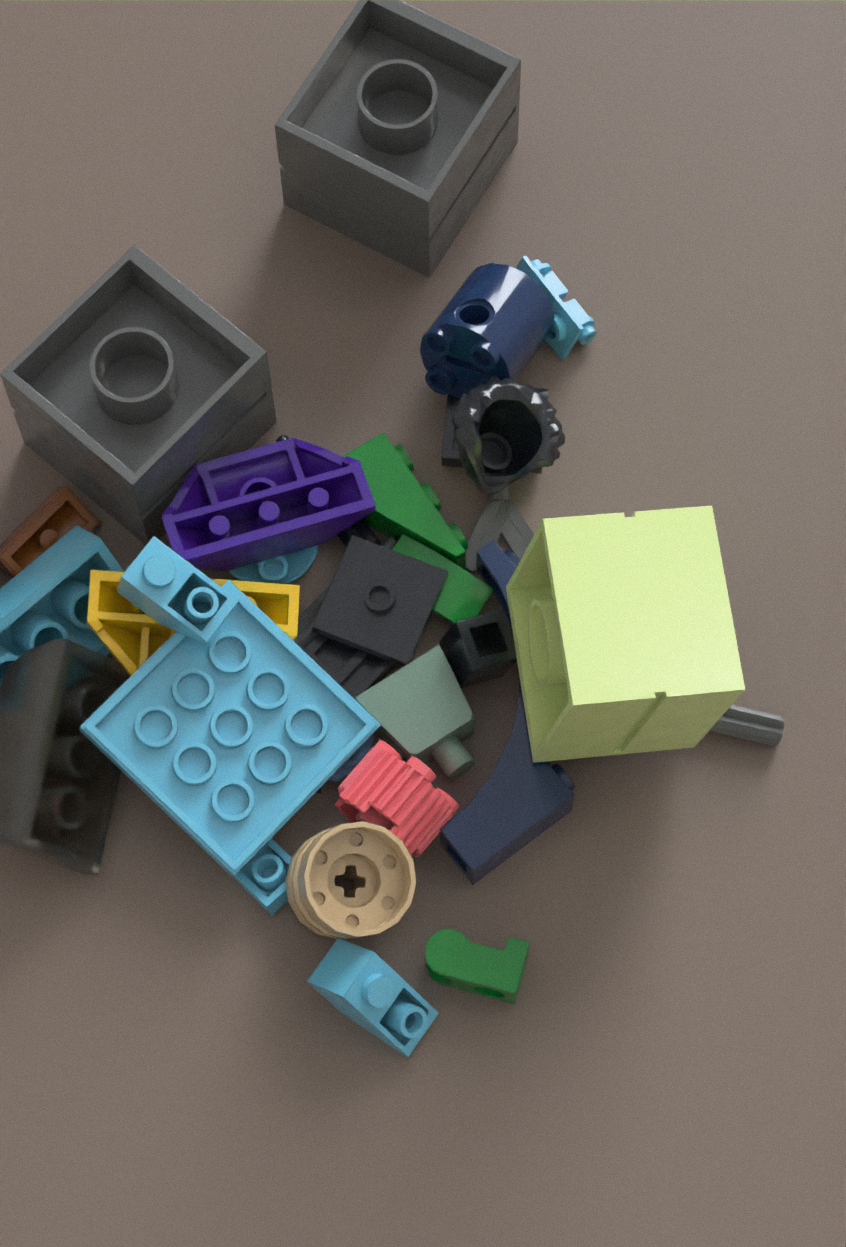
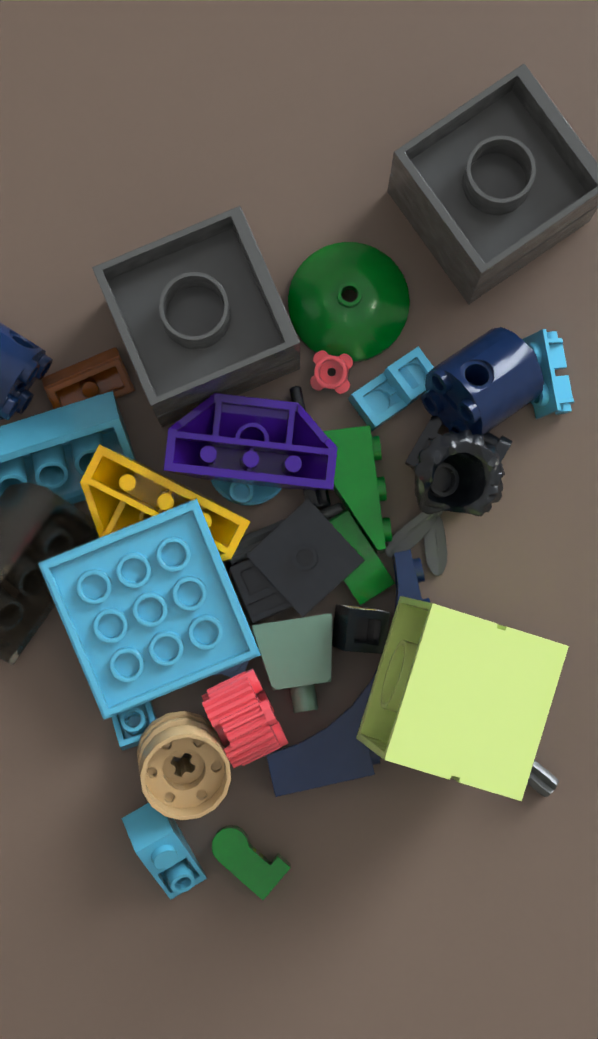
camera: 25 degrees right, 15 degrees up
medium azure slope [117,536,239,644] -> none
none -> green dish [288,242,410,363]
none -> coral plate [310,350,353,394]
none -> medium azure slope [348,346,434,431]

